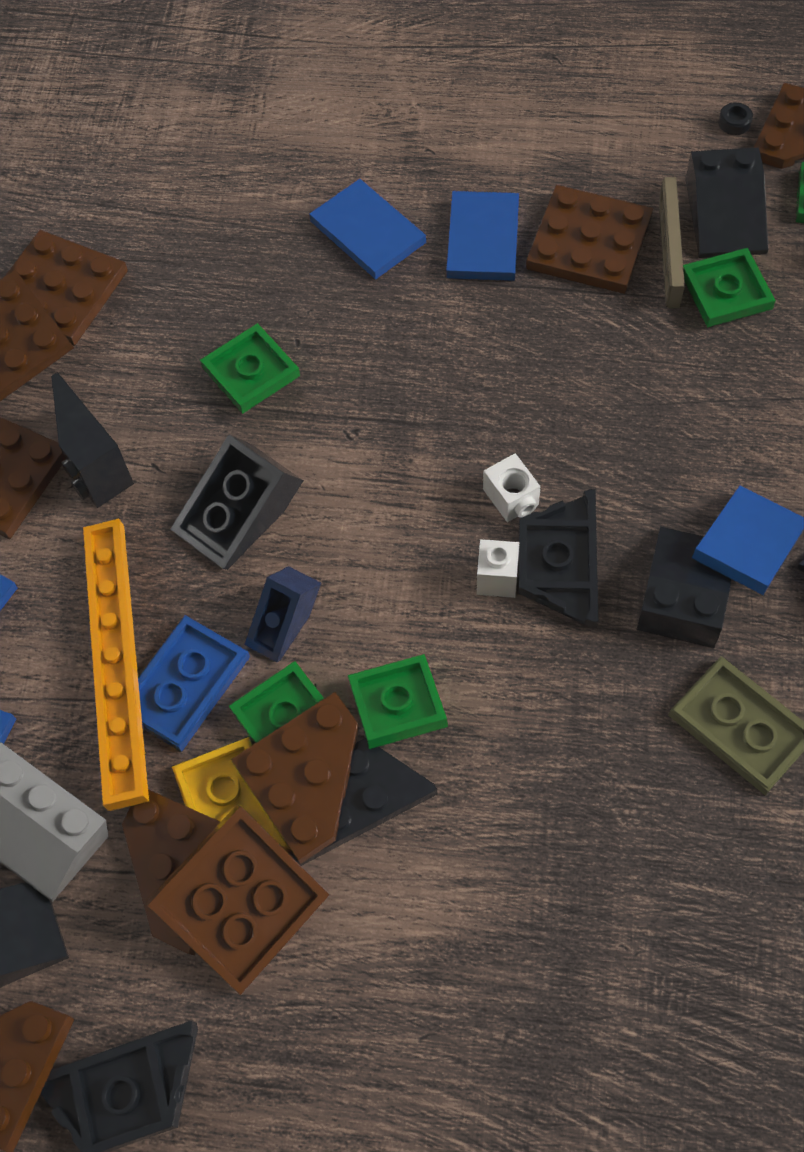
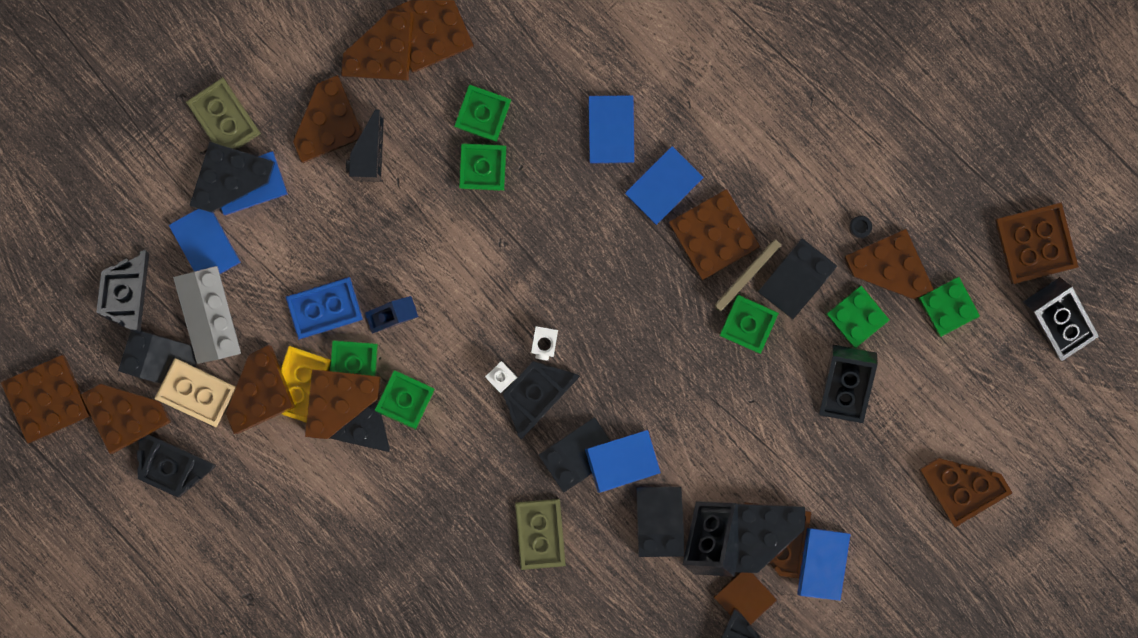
camera: 35 degrees right, 25 degrees up
light orange plate [83,518,149,811] -> none
reddish brown plate [145,805,329,995] -> none
black slope [171,434,304,570] -> none
none -> tan tile [155,358,236,427]
none -> green plate [454,85,512,142]

